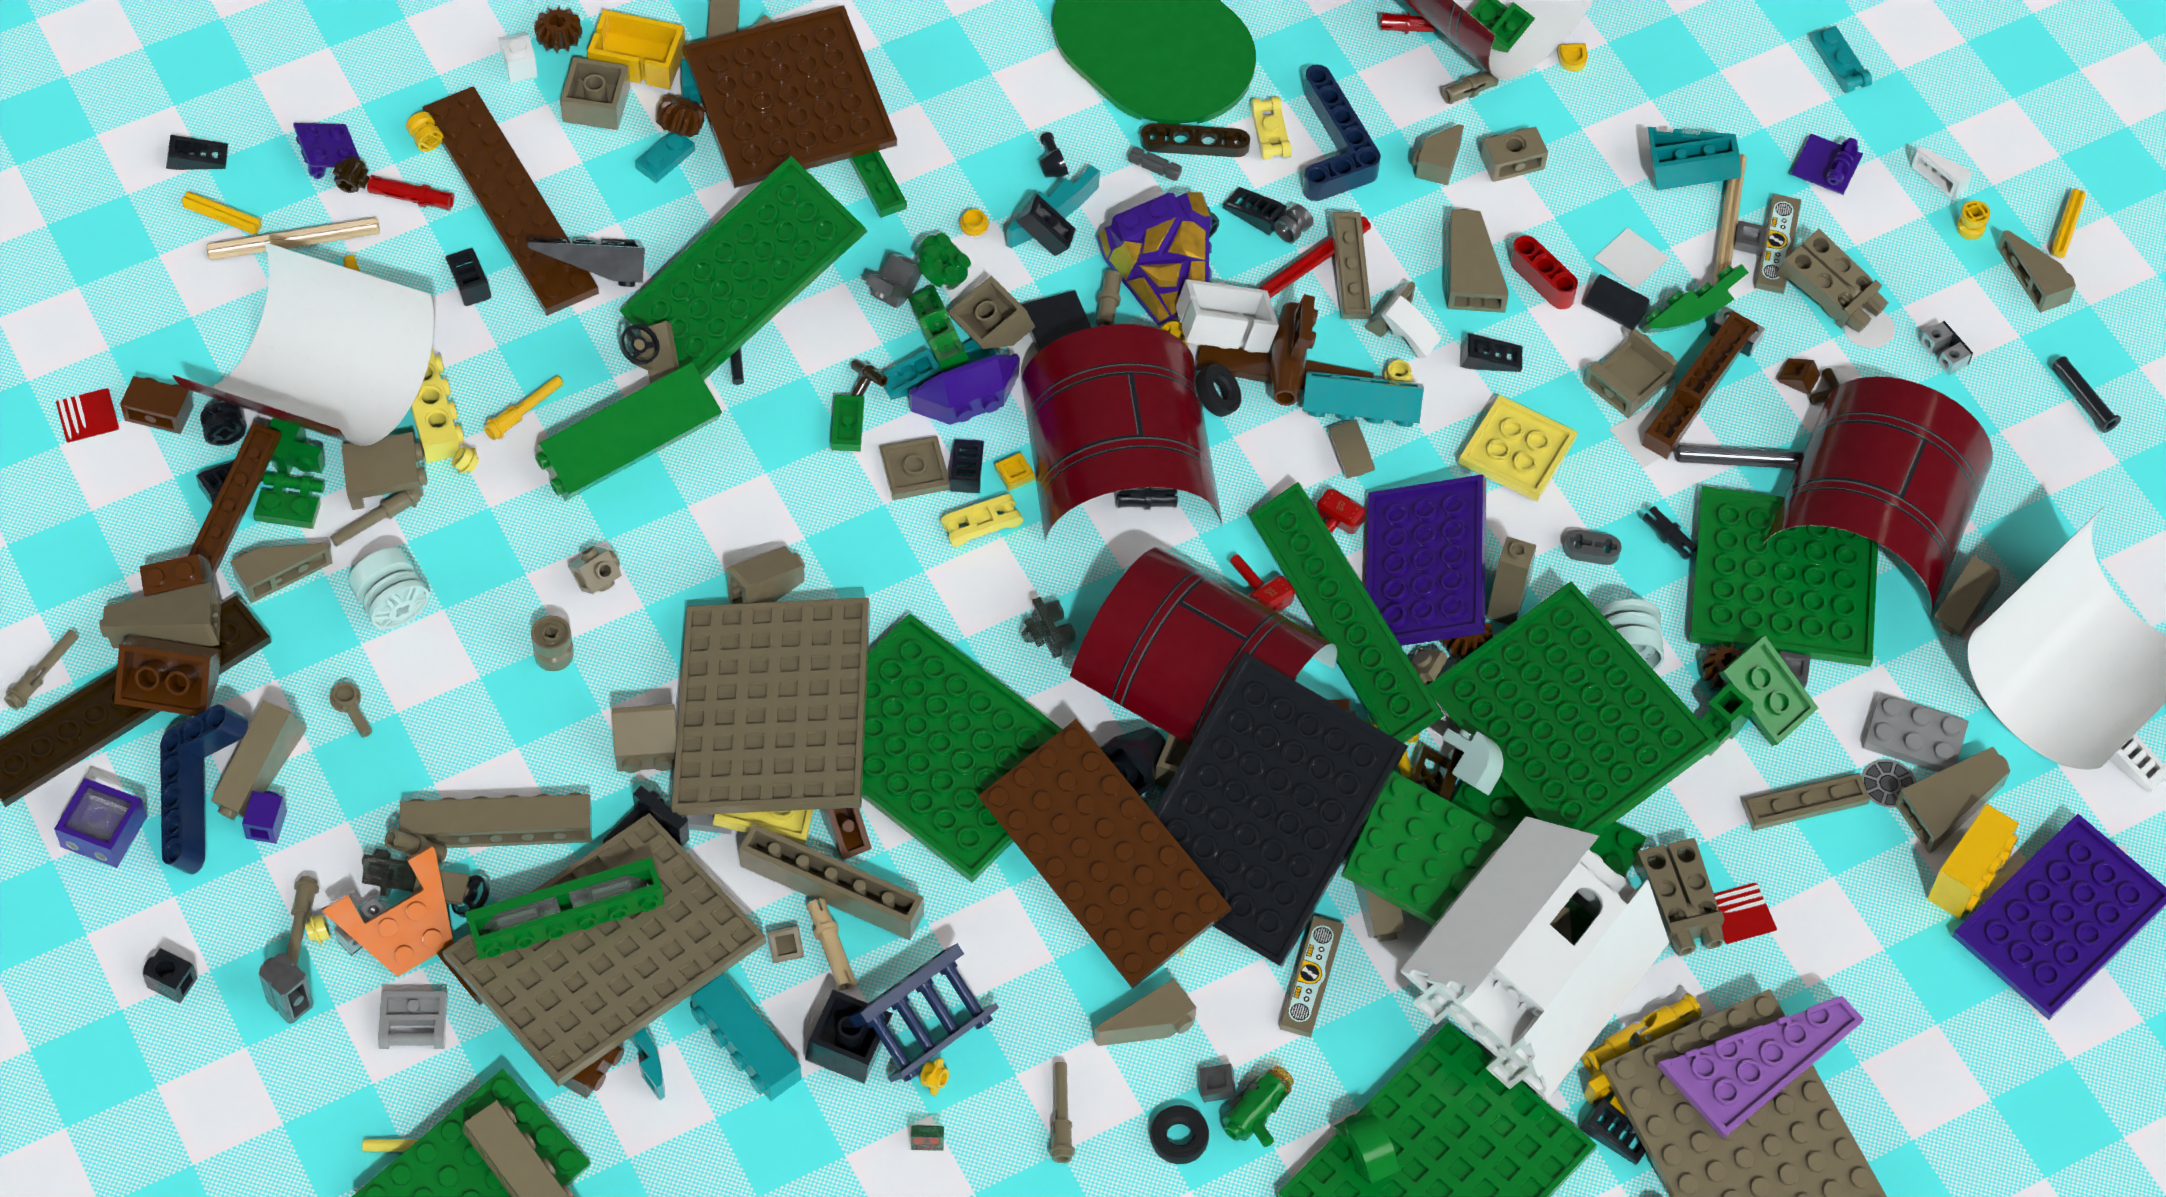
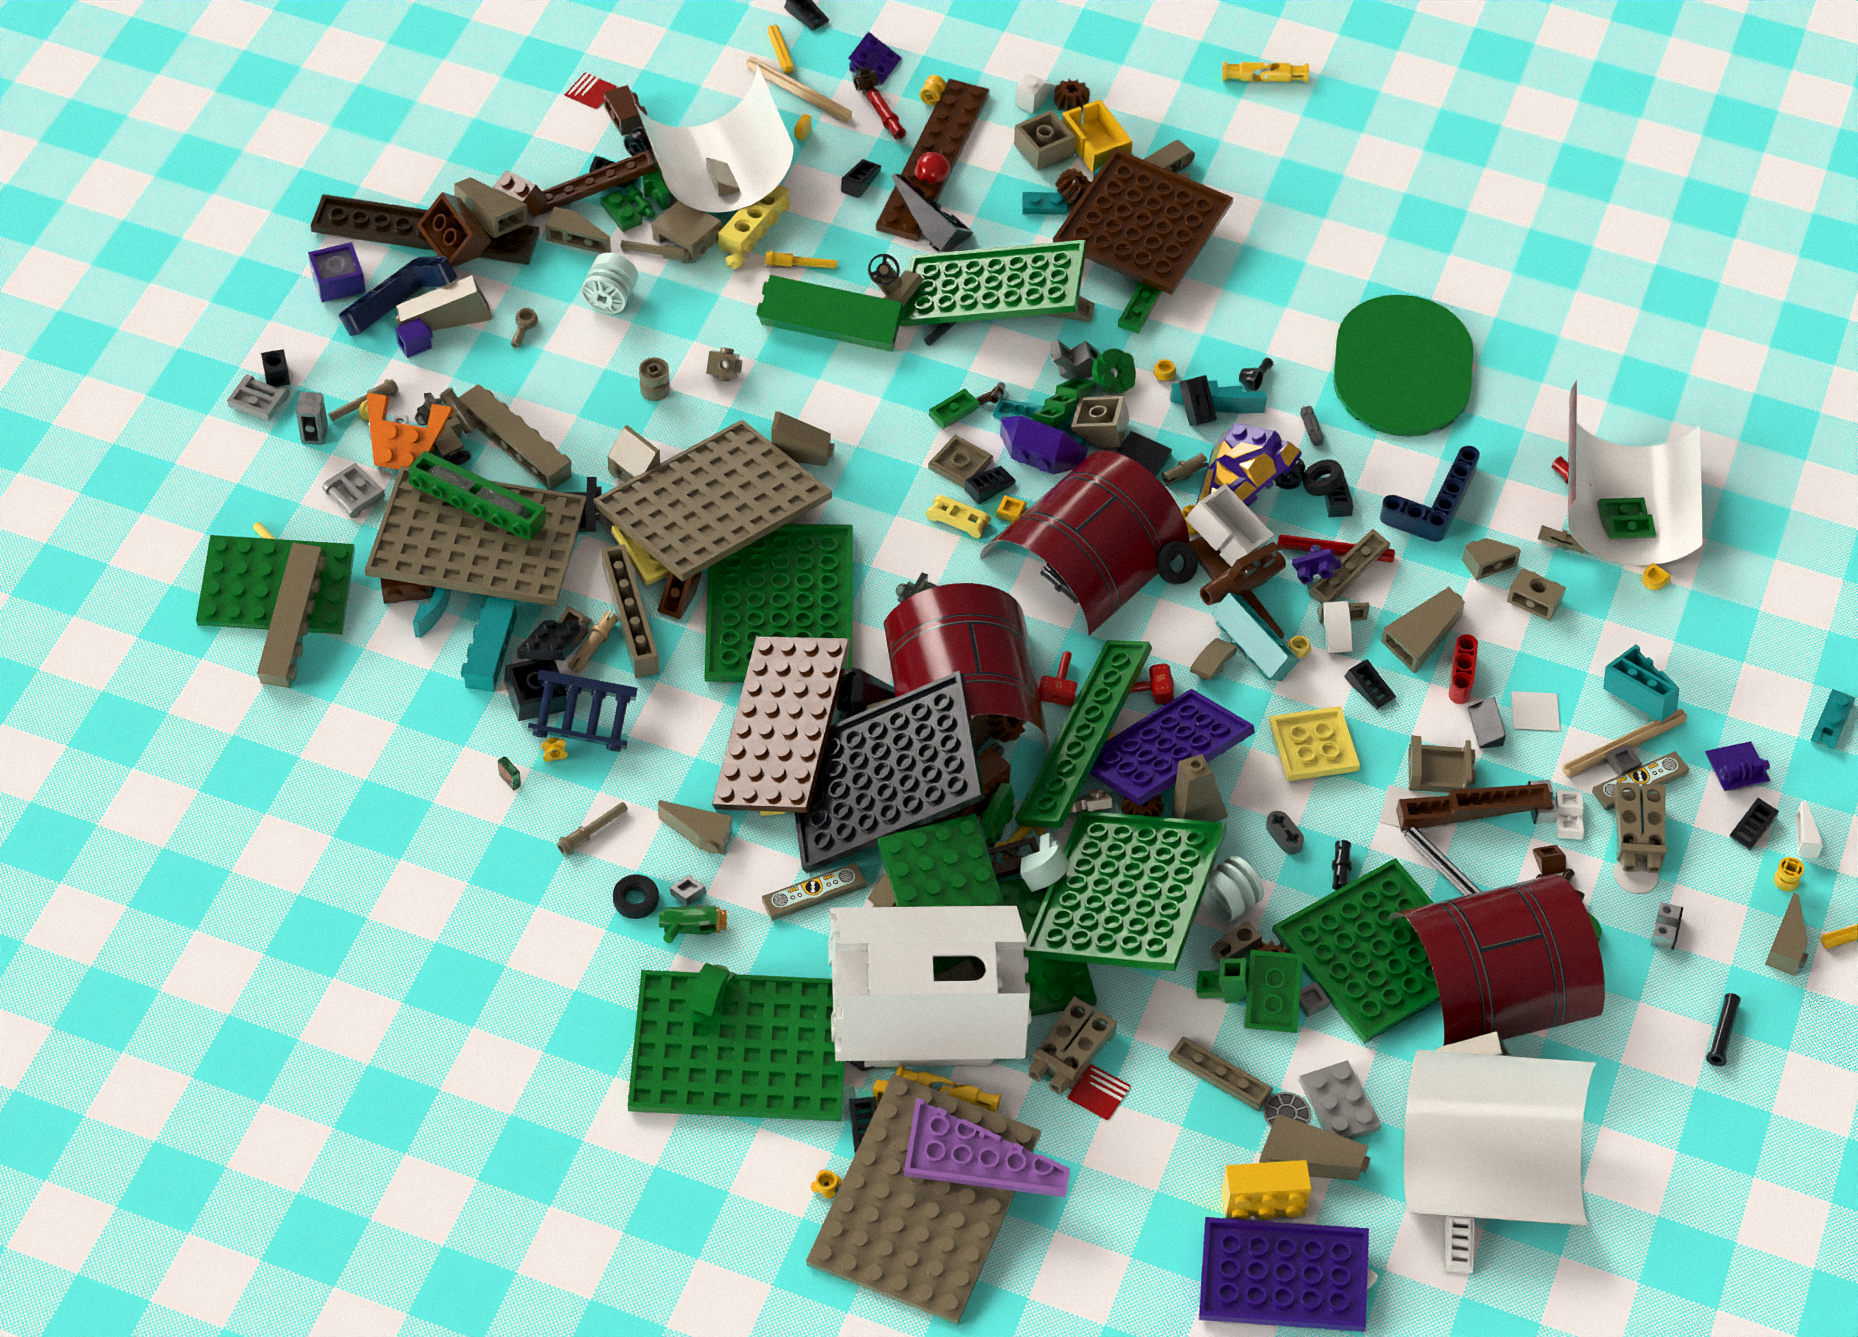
camera: 50 degrees right, 5 degrees down
dark tan pin [4,630,79,710] -> none
dark brown beam [1140,123,1250,157] -> none
light yellow plate [1251,96,1291,160] -> none
flat silver wheel [1274,204,1314,244] -> none
green slope [1640,264,1749,333] -> none
none -> light grey plate [227,375,289,421]
none -> black plate [517,620,589,661]
none -> dark tan slope [706,158,740,196]
none -> red hair [914,152,950,184]
none -> dark tan leg [1211,920,1262,962]
none -> dark purple hips [1292,545,1342,585]
none -> black tyre [1302,459,1345,496]
none -> white slope [1556,790,1584,840]
none -> black slope [1729,798,1779,850]

